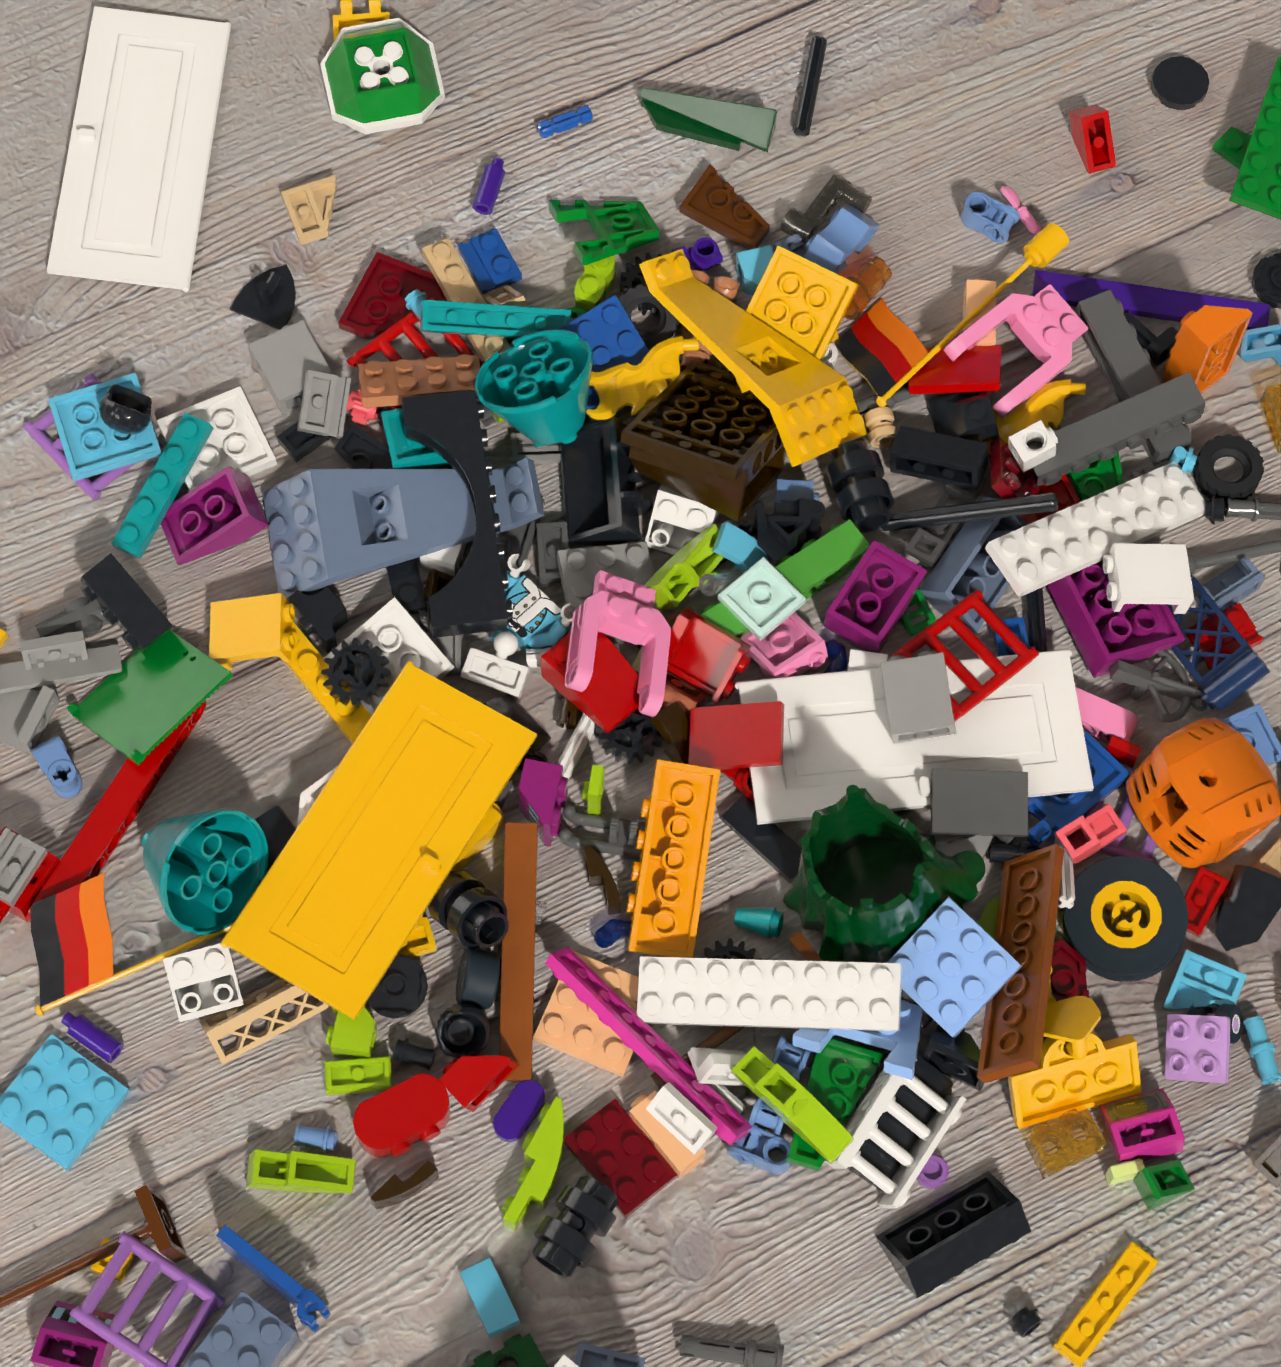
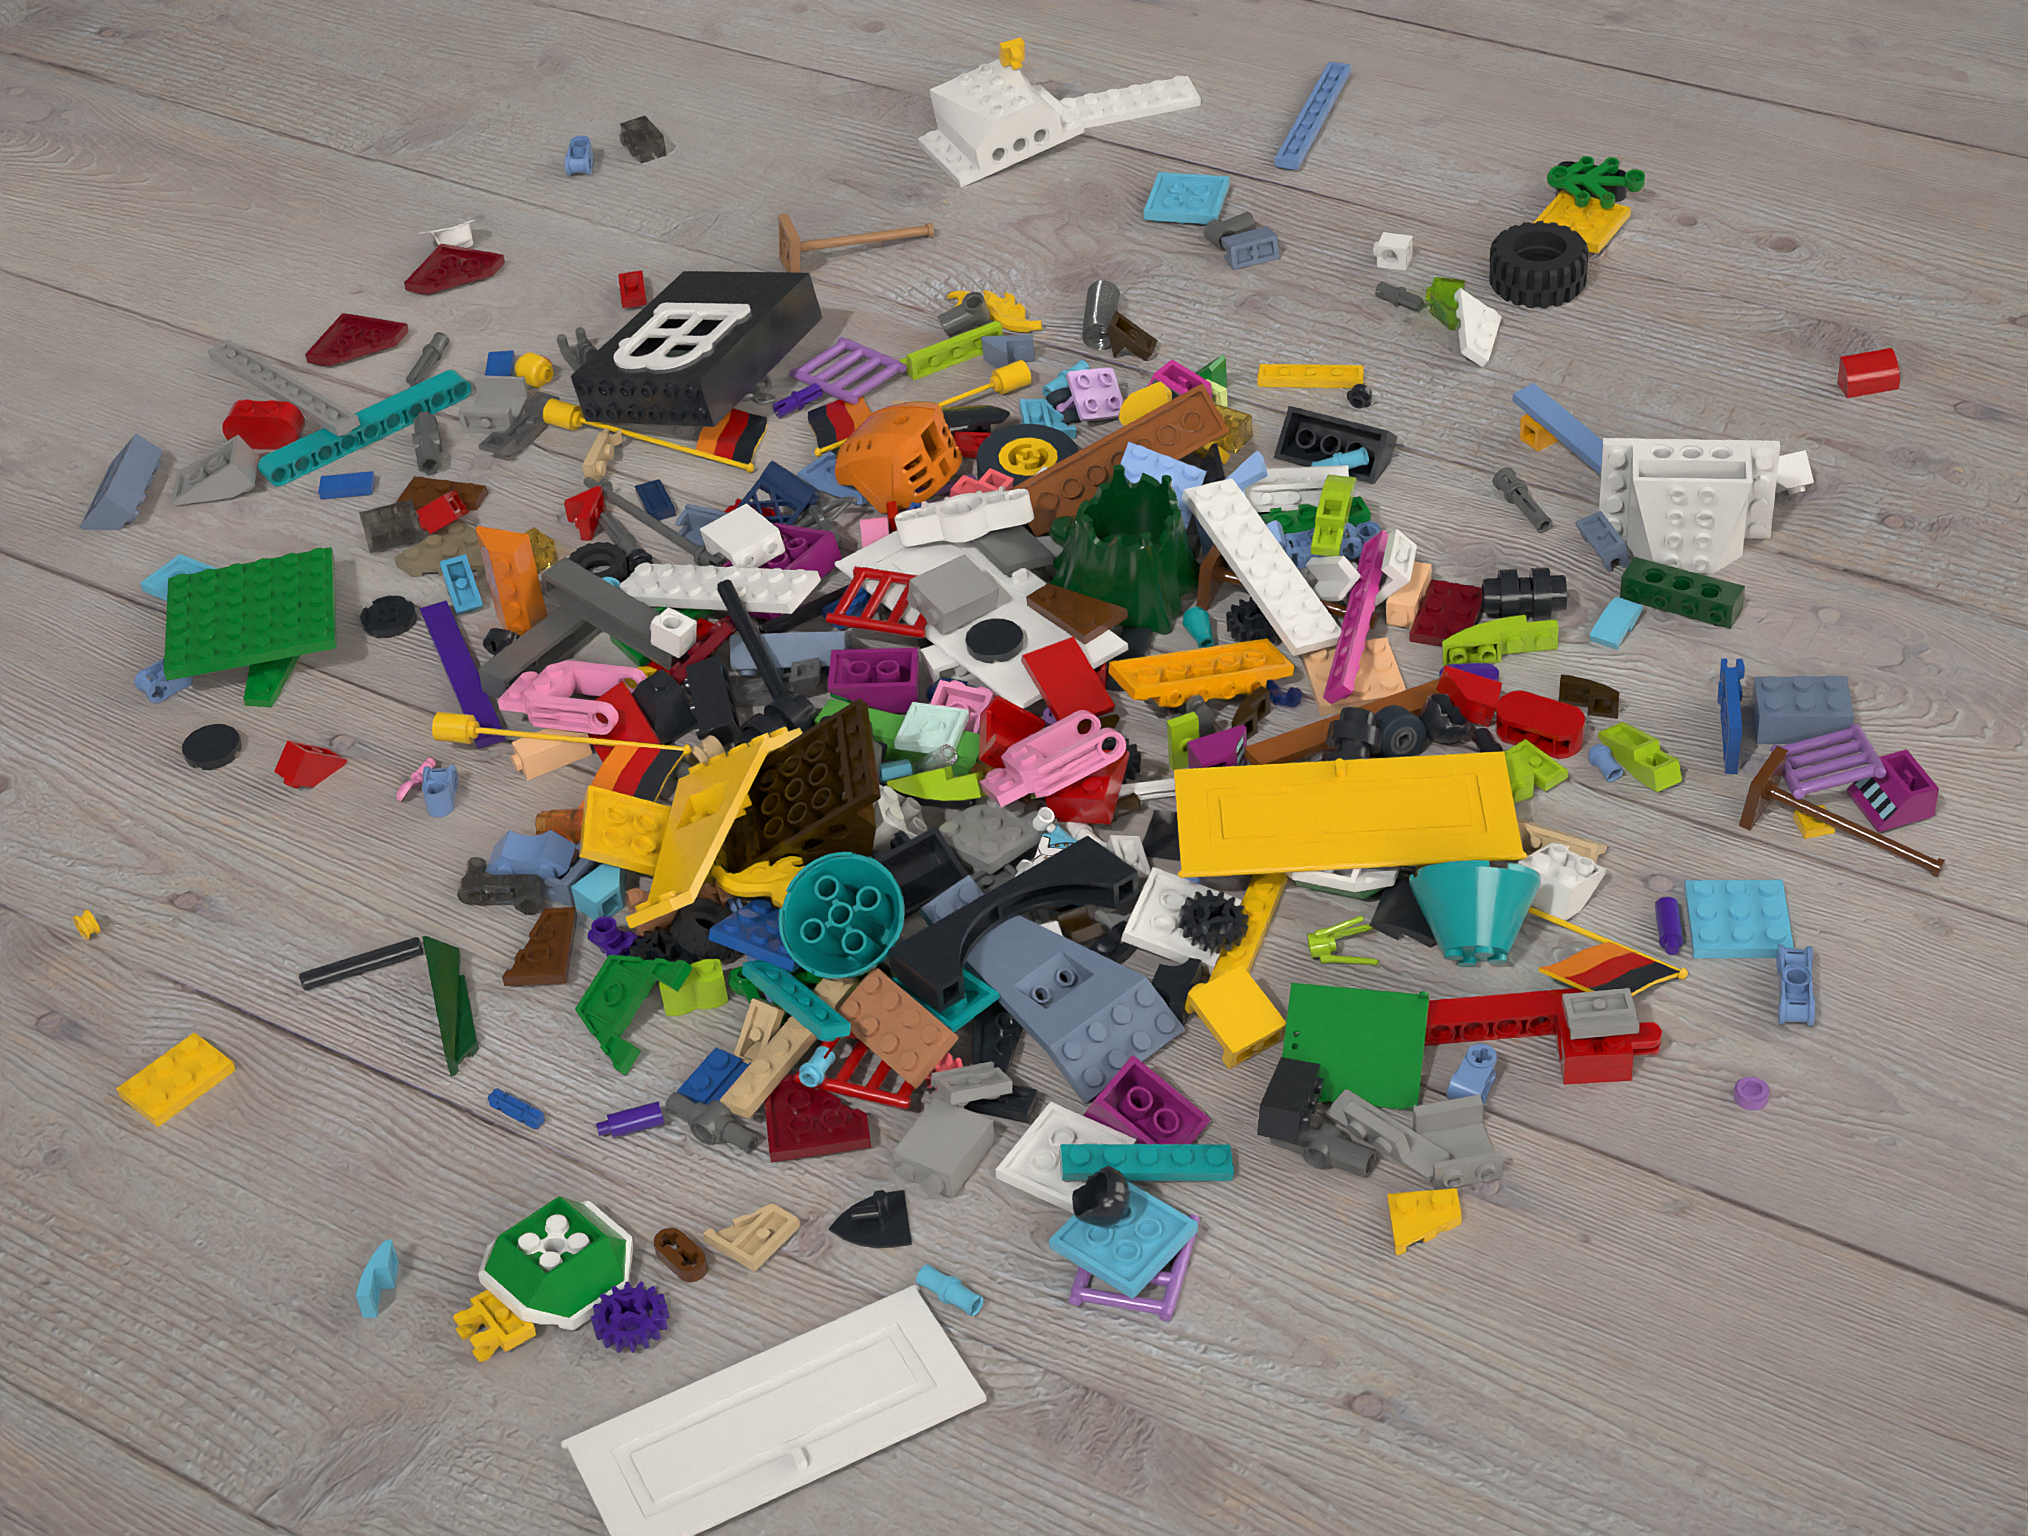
camera: 115 degrees left, 25 degrees down
none -> dark purple gear [591,1282,670,1353]
none -> reddish brown beam [654,1228,708,1283]
none -> dark grey pin [666,1092,758,1153]
none -> white piece [894,486,1034,546]
none -> medium azure pin [916,1264,984,1316]
none -> black tile [965,618,1024,663]
none -> reddish brown wing [1026,583,1128,645]
none -> lime plant [1307,916,1379,965]
none -> medium azure pin [1312,447,1369,469]

